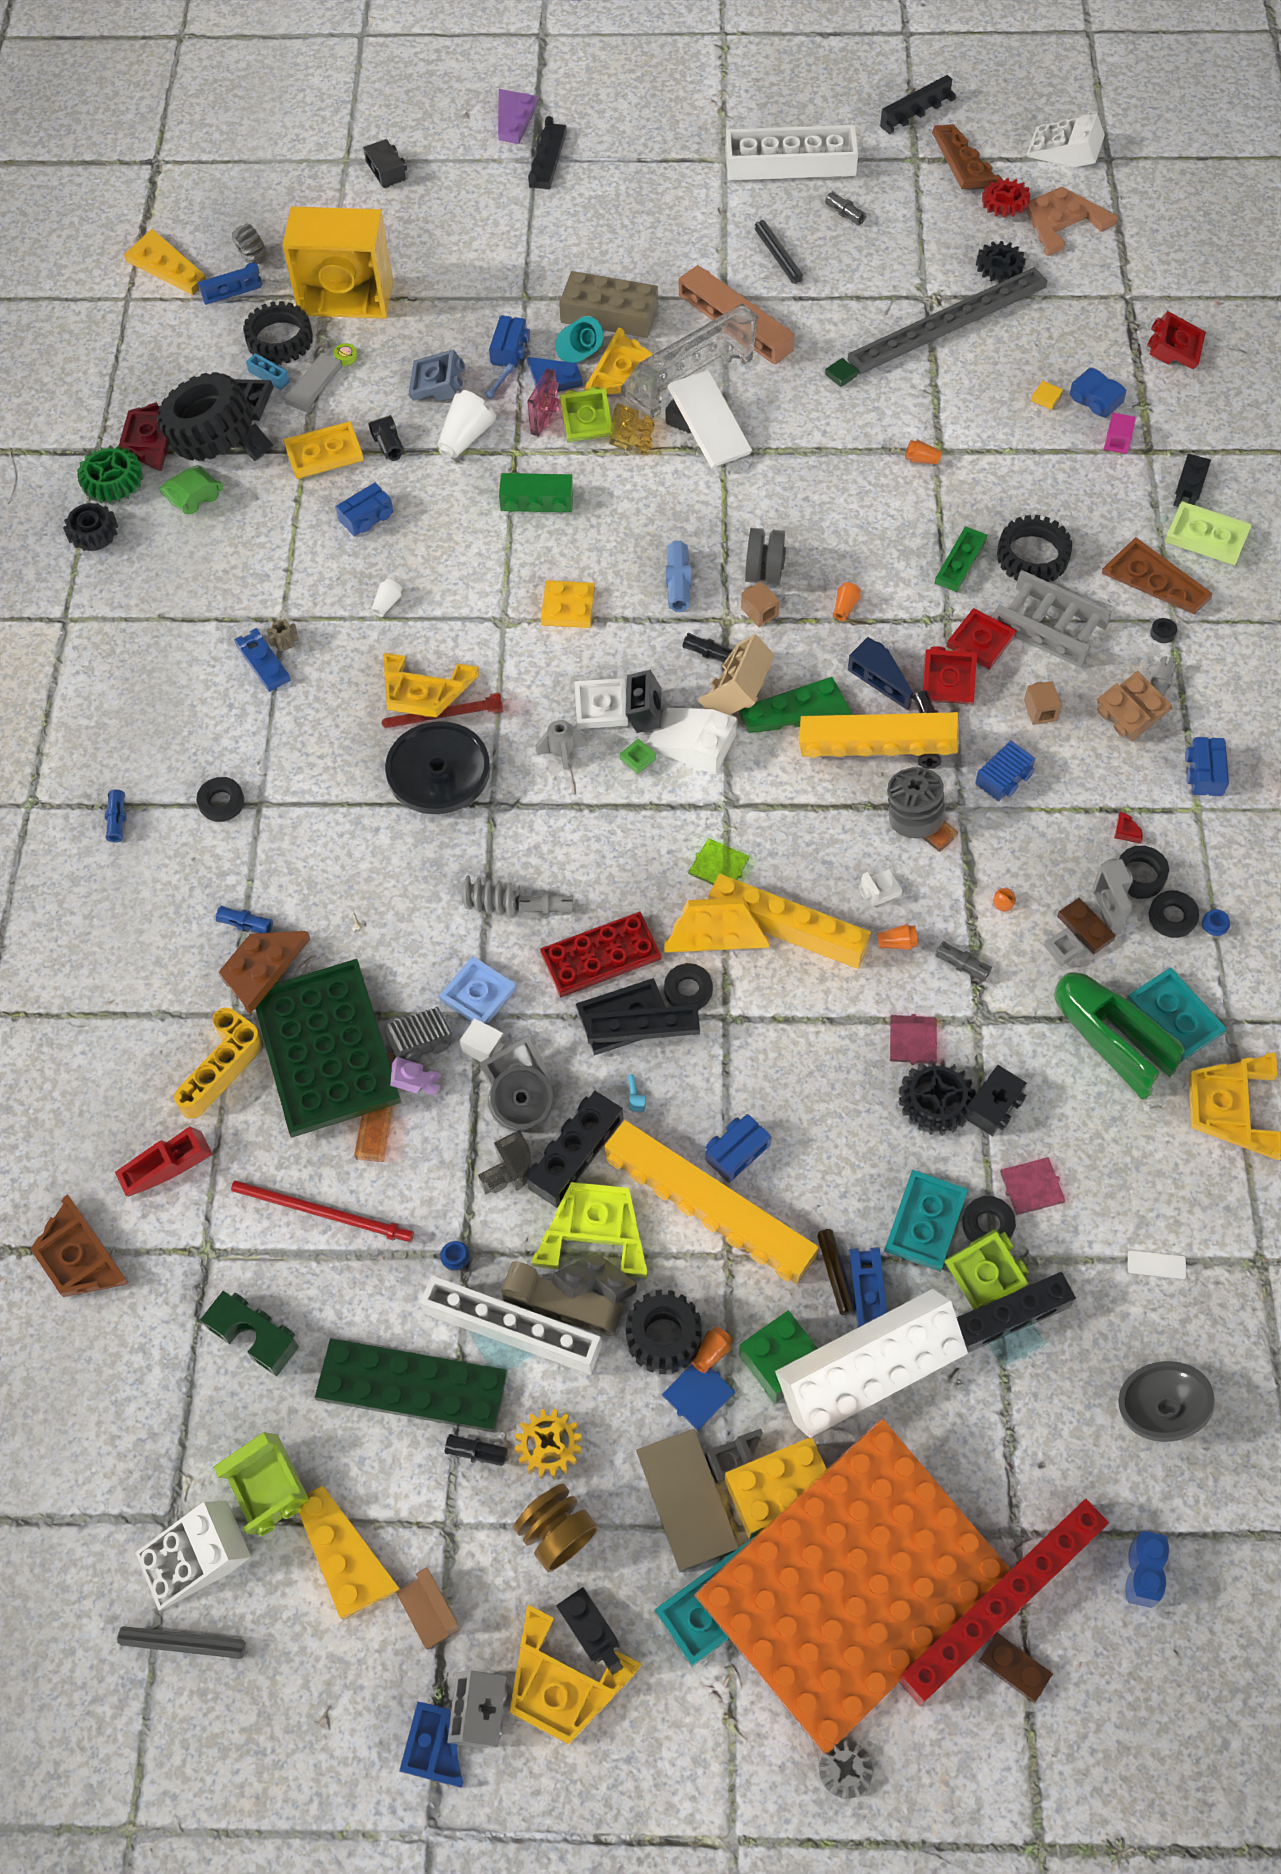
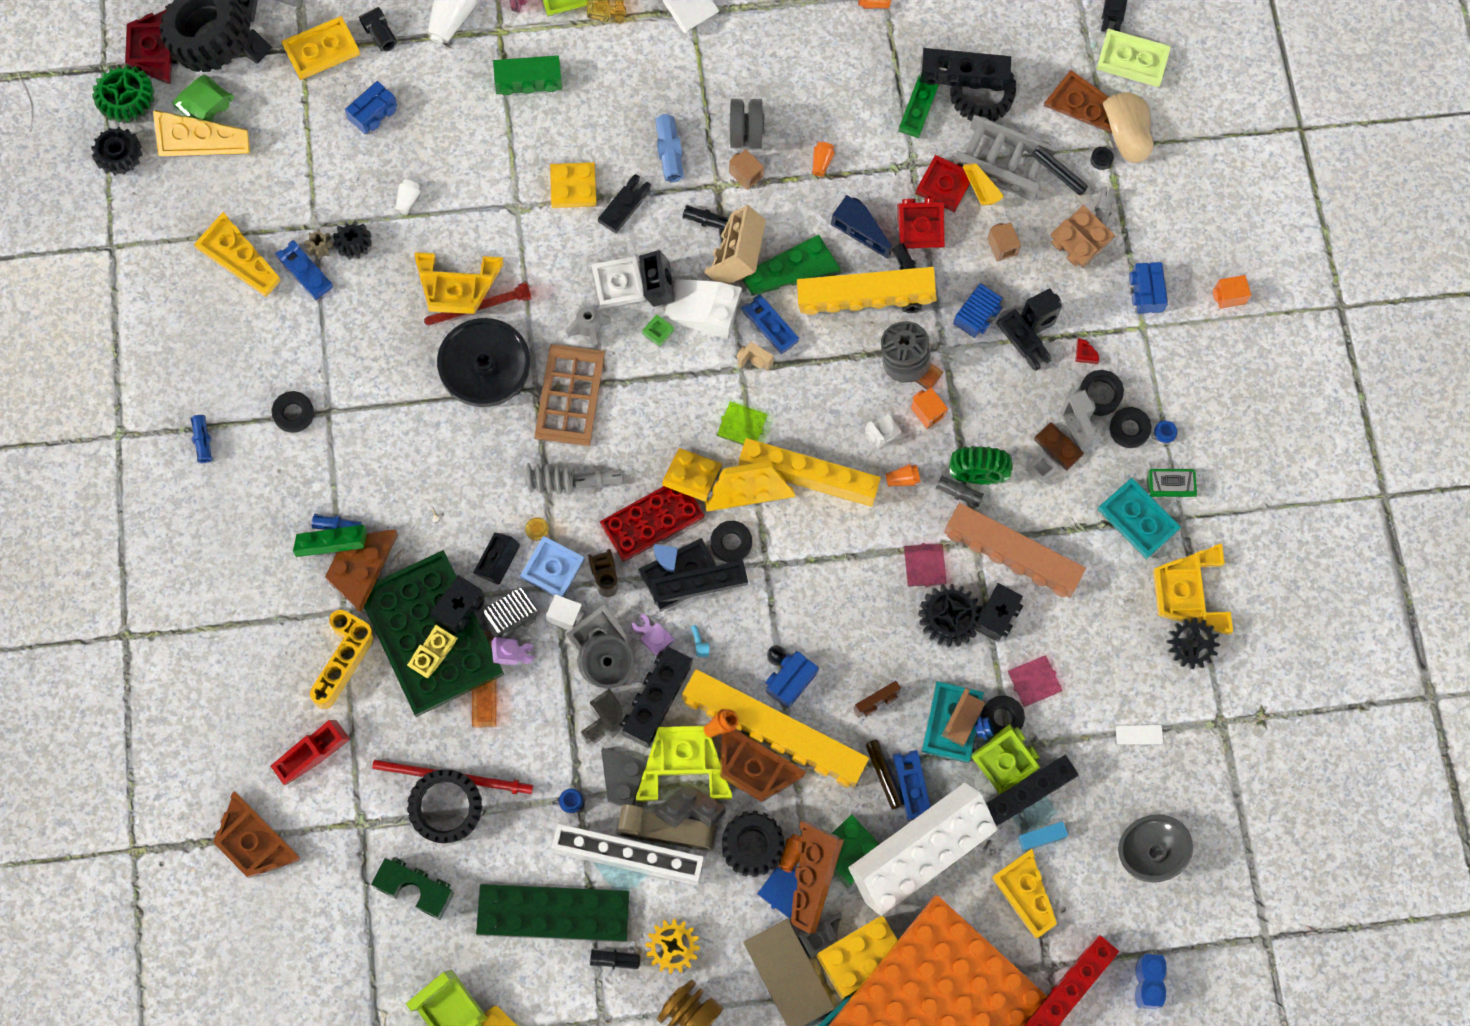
camera: 15 degrees left, 10 degrees up
orange hinge [993,887,1016,911] -> none
green piece [1054,972,1185,1100] -> none
none -> yellow wing [153,110,250,156]
none -> yellow wing [194,212,281,297]
none -> green plate [293,525,367,557]
none -> black gear [333,220,372,260]
none -> light yellow slope [407,625,458,678]
none -> black tyre [407,769,483,843]
none -> black brick [430,575,485,635]
none -> black slope [473,532,520,585]
none -> clear yellow plate [525,517,549,541]
none -> medium nougat piece [534,344,605,447]
none -> dark brown piece [587,549,618,597]
none -> black hinge [598,174,651,234]
none -> dark grey wing [601,747,647,806]
none -> lavender plate [631,614,674,657]
none -> medium blue tile [654,544,678,572]
none -> yellow plate [662,448,722,502]
none -> orange cone [704,709,738,738]
none -> dark orange wing [720,729,806,802]
none -> tan bracket [736,341,774,371]
none -> blue plate [741,294,799,355]
none -> black hinge [767,645,786,666]
none -> dark orange wing [791,820,844,934]
none -> reddish brown plate [853,681,901,718]
none -> orange brick [911,388,948,429]
none -> black brick [919,48,1012,91]
none -> medium nougat panel [941,688,985,747]
none -> nougat brick [944,502,1086,598]
none -> green gear [949,446,1013,485]
none -> yellow slope [963,163,1004,205]
none -> blue plate [975,717,994,741]
none -> yellow wing [991,849,1057,939]
none -> black hinge [996,309,1052,371]
none -> dark azure piece [1018,821,1068,852]
none -> black brick [1021,288,1062,334]
none -> black axle [1031,146,1088,195]
none -> tan hair [1103,92,1154,163]
none -> slope [1146,469,1197,497]
none -> black gear [1166,617,1220,669]

